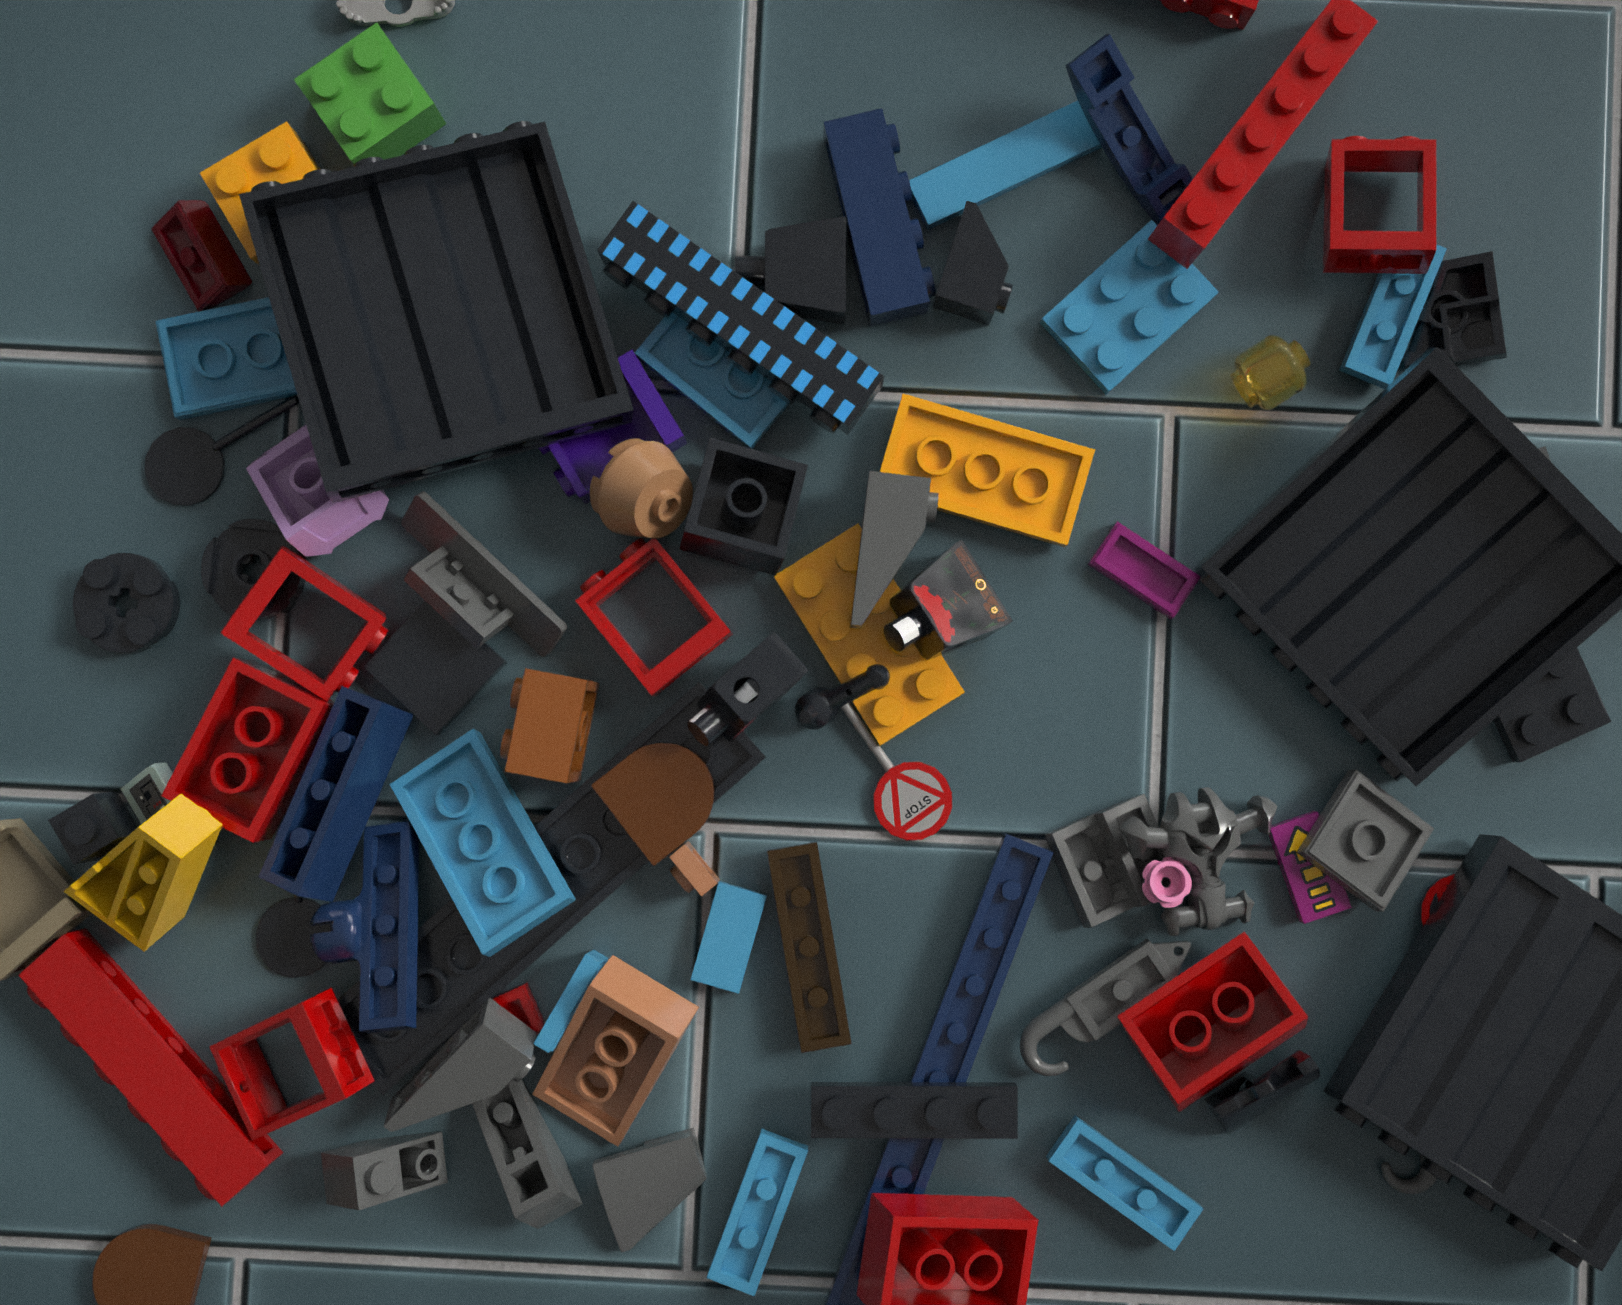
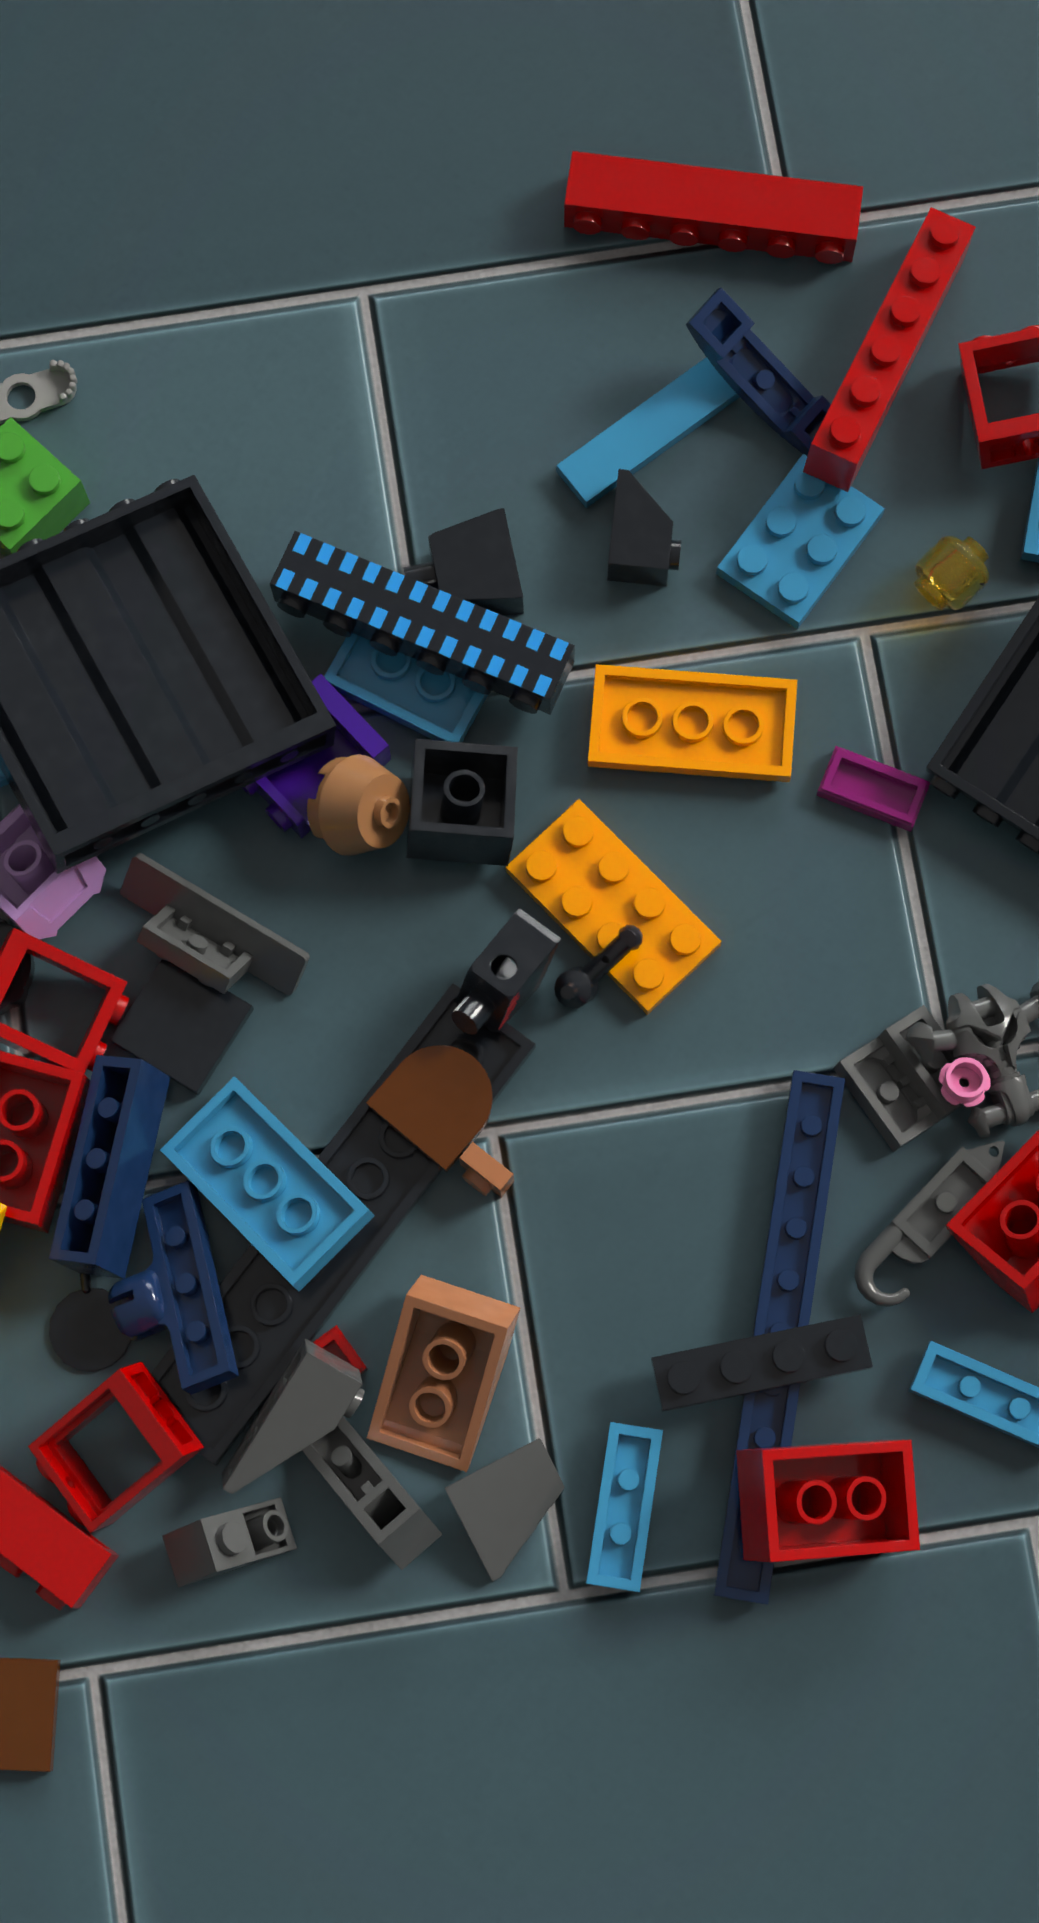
camera: 10 degrees left, 10 degrees down
dark orange brick [500,668,599,783] -> none
dark azure tile [533,949,608,1053] -> none
red window [575,538,733,697] -> none
dark azure tile [690,881,767,994] -> none
dark brown plate [767,841,852,1053] -> none
dark blue brick [823,108,936,327] -> none
piece [840,703,952,840] -> none
dark grey slope [850,471,939,629] -> none
black torso [884,540,1013,660] -> none

